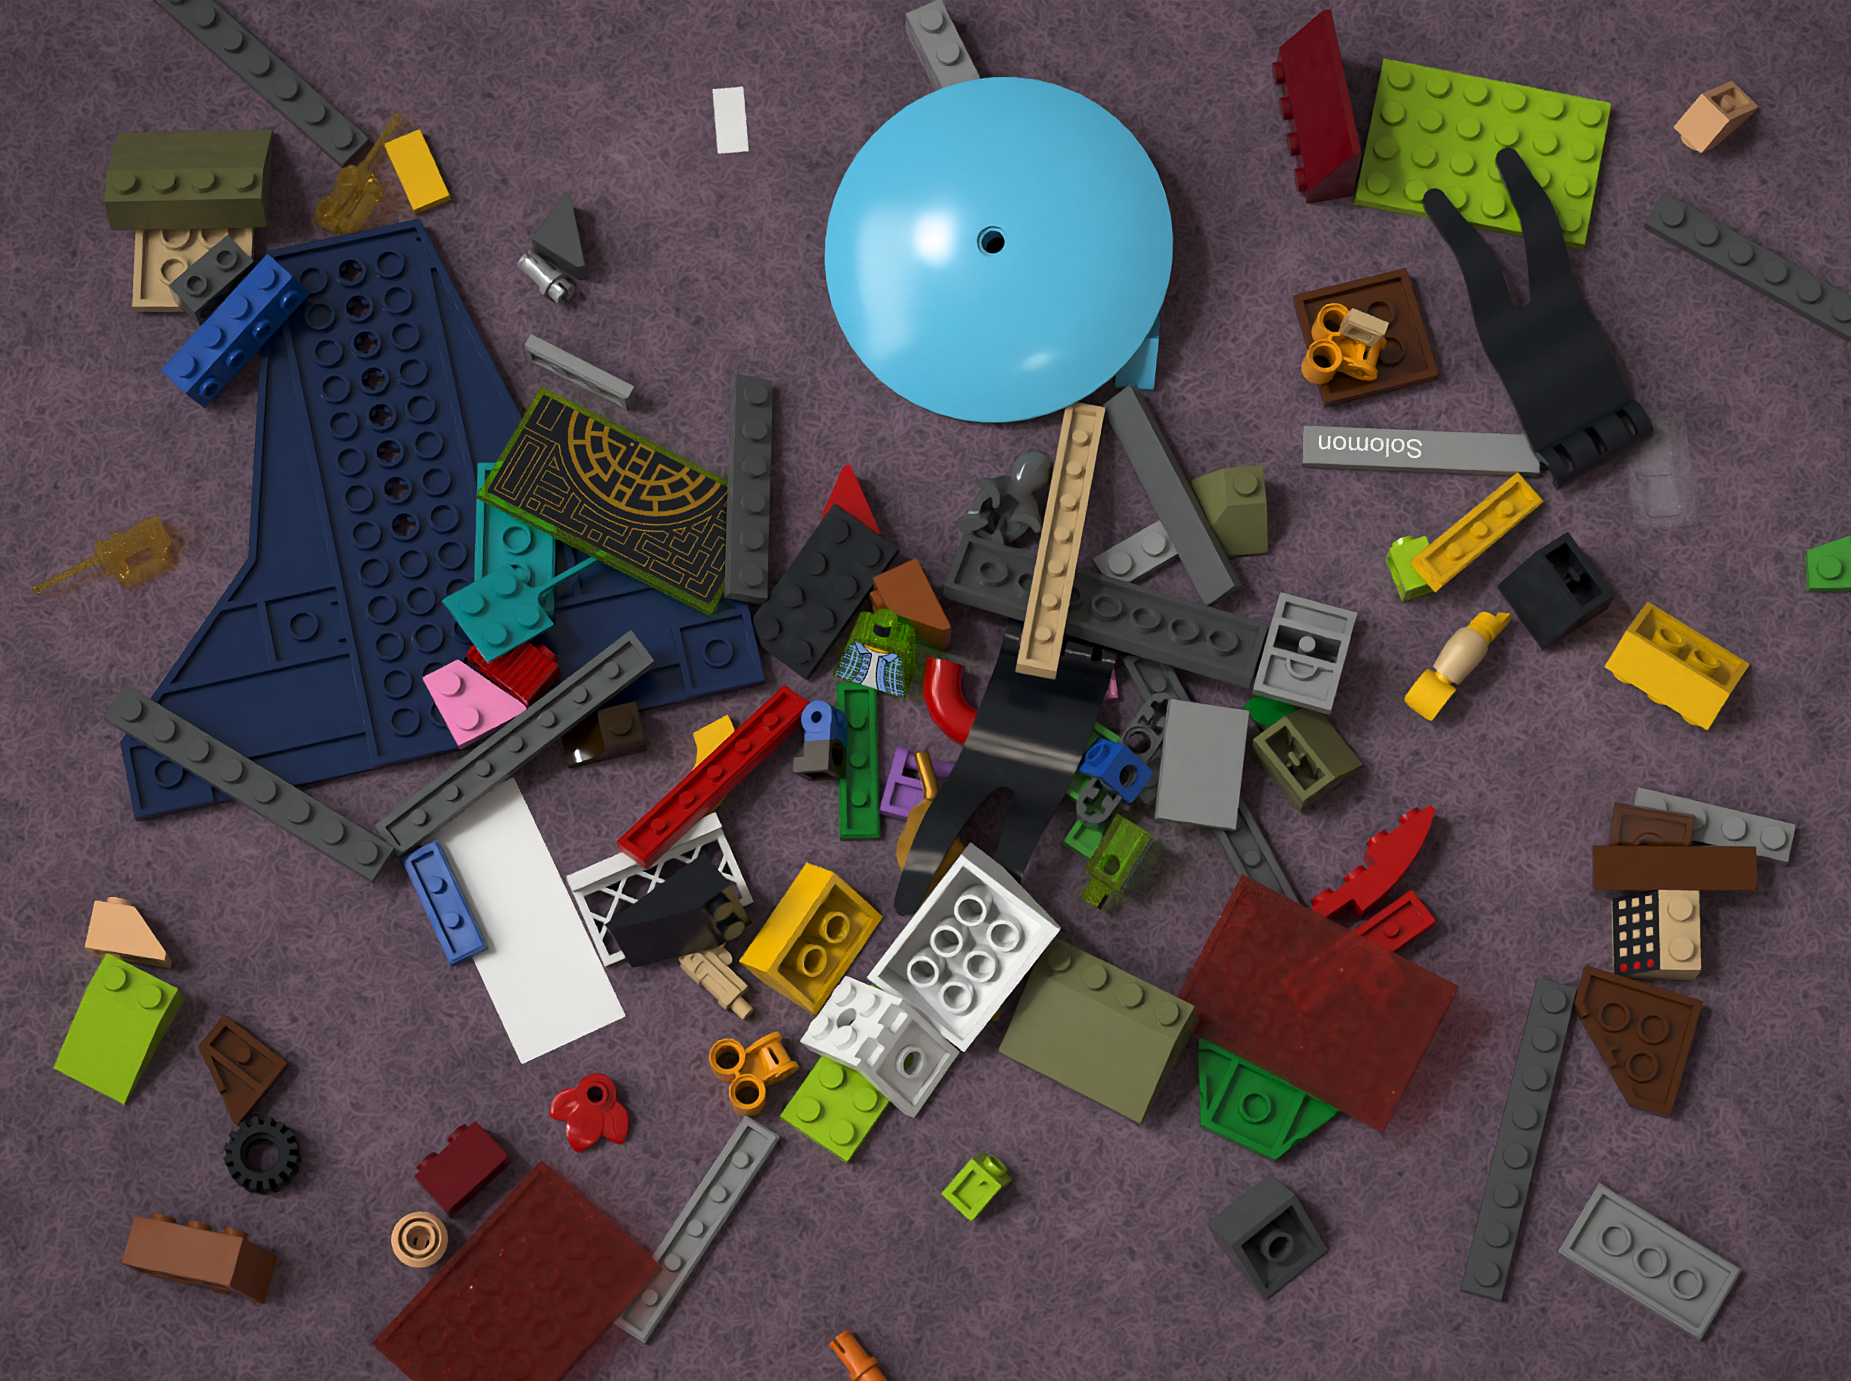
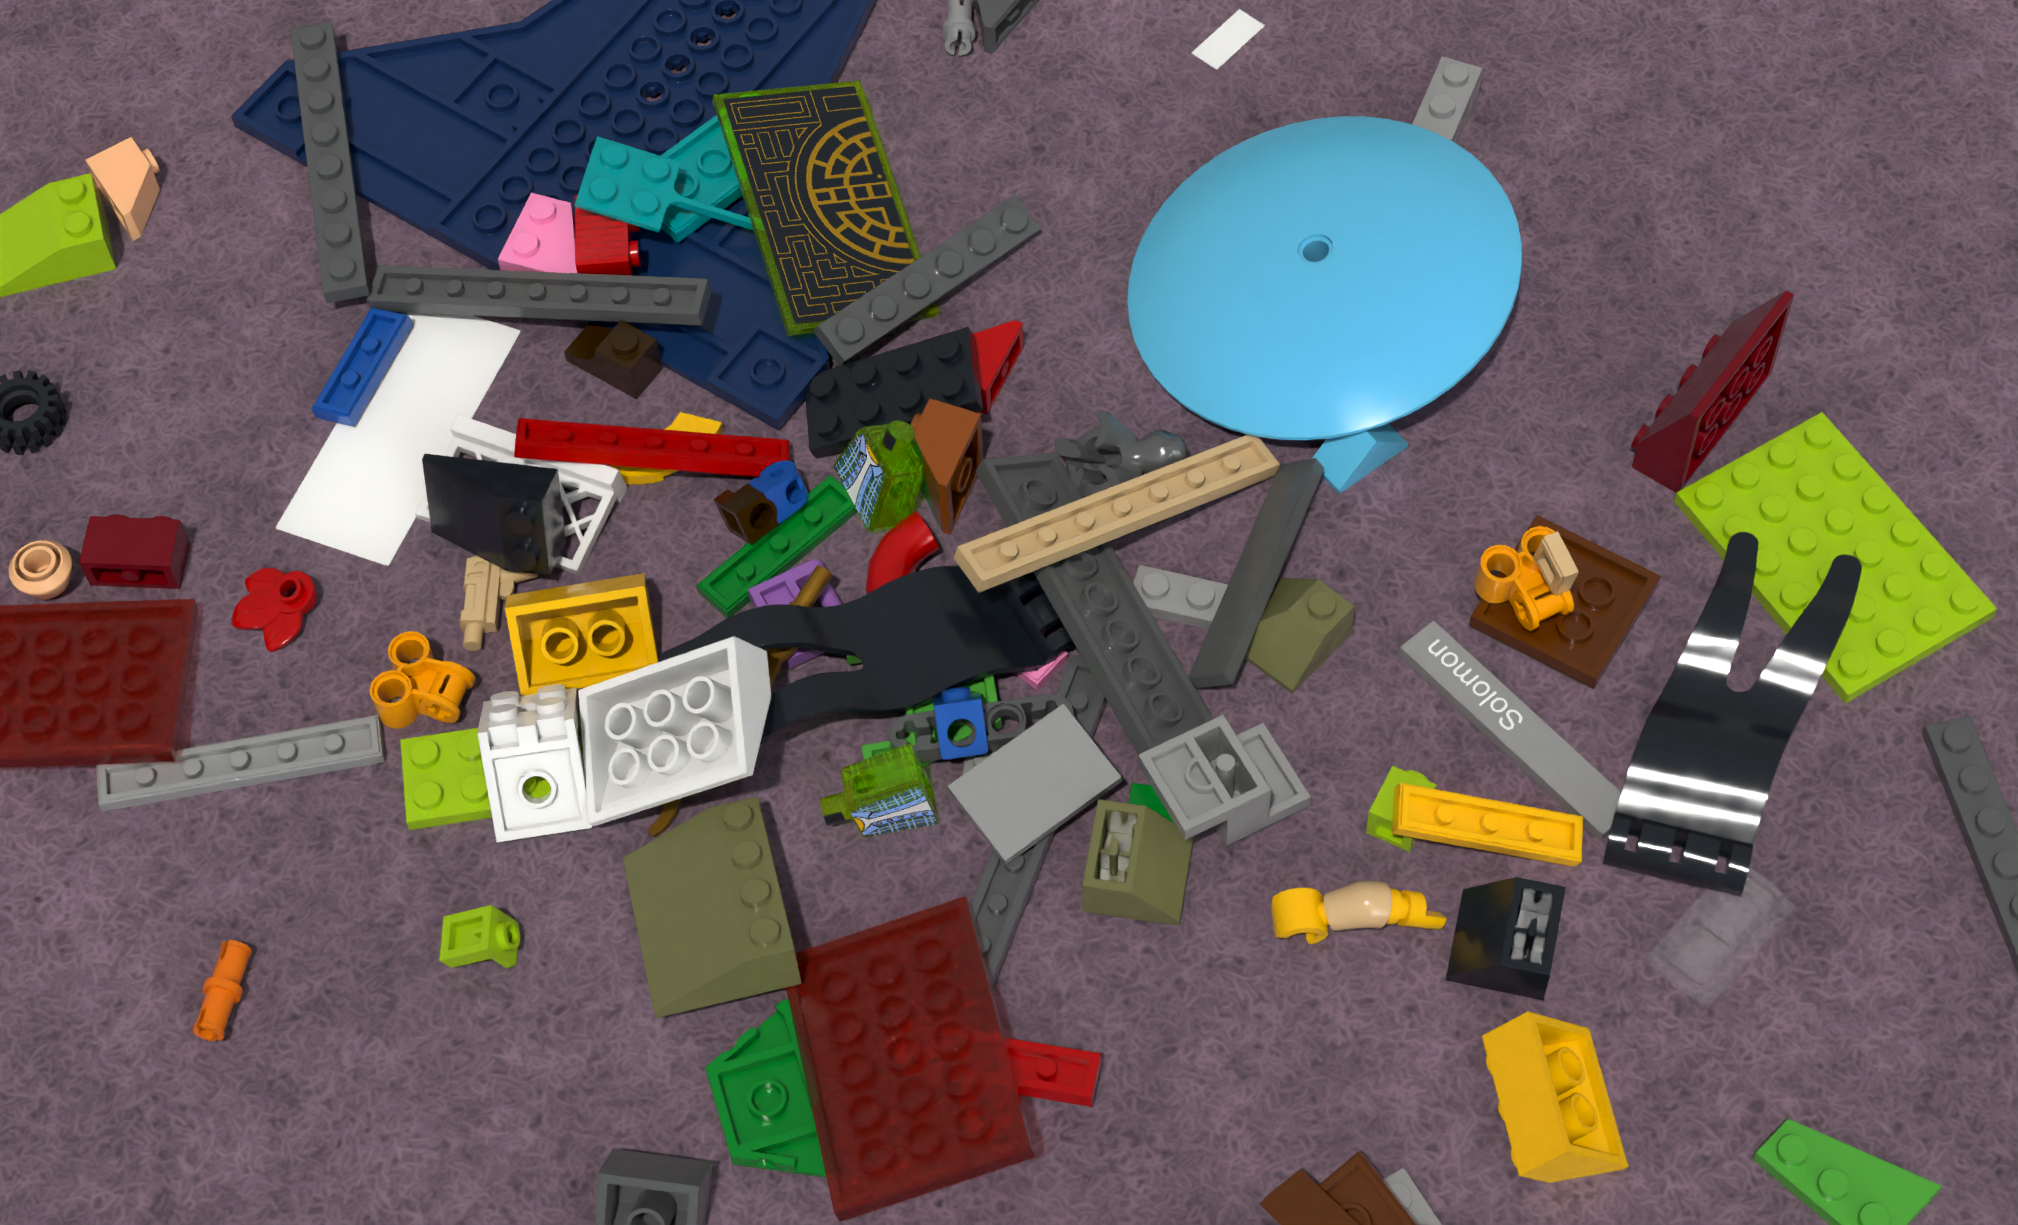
camera: 50 degrees right, 15 degrees down
reddish brown wing [198,1015,289,1127] -> none
light grey tile [524,334,636,411] -> none
red slope [1308,804,1436,930] -> none

